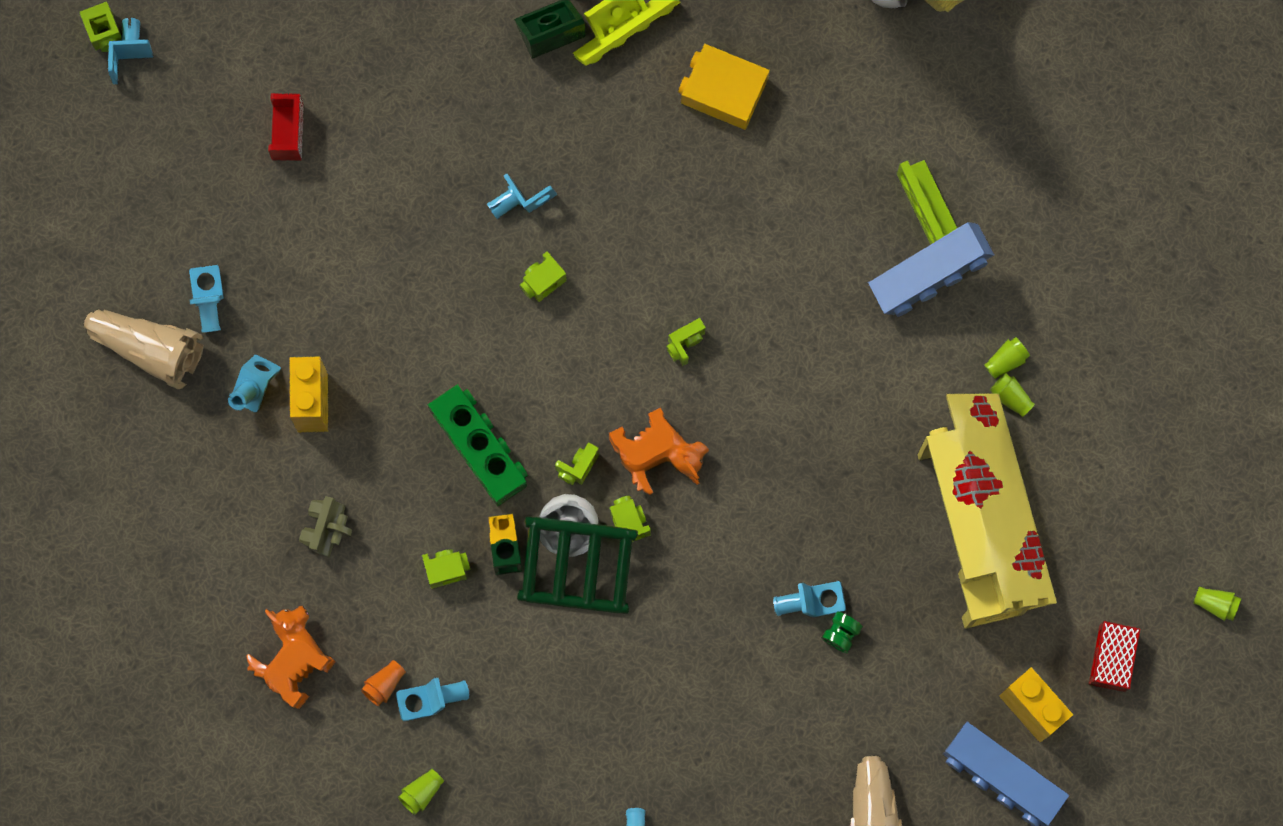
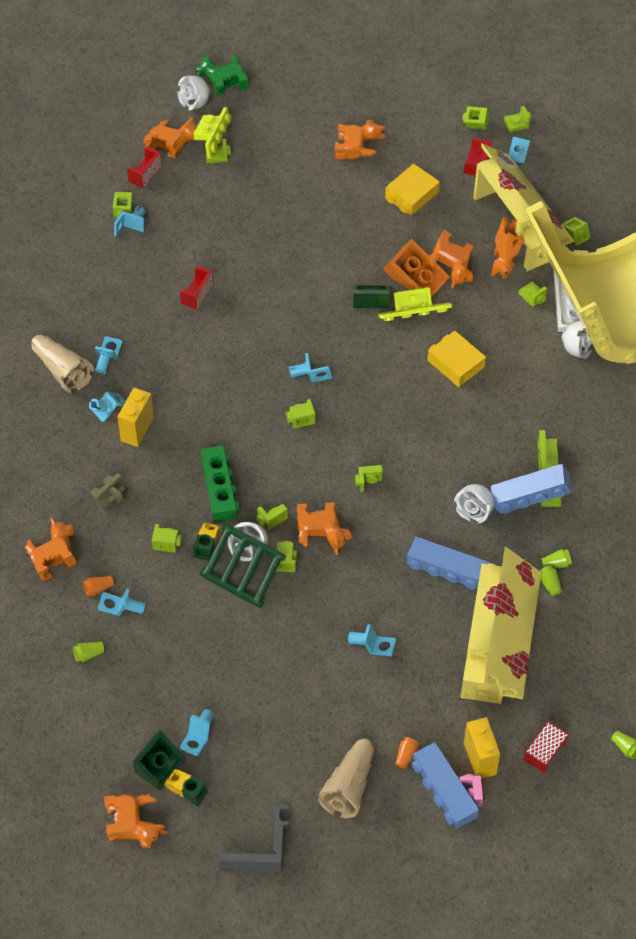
camera: 25 degrees right, 20 degrees down
green wheel [821,611,863,654] -> none
none -> orange cone [395,737,420,770]
none -> medium blue brick [406,536,490,590]
none -> white cylinder [454,484,494,523]
none -> bright pink bracket [459,774,483,807]

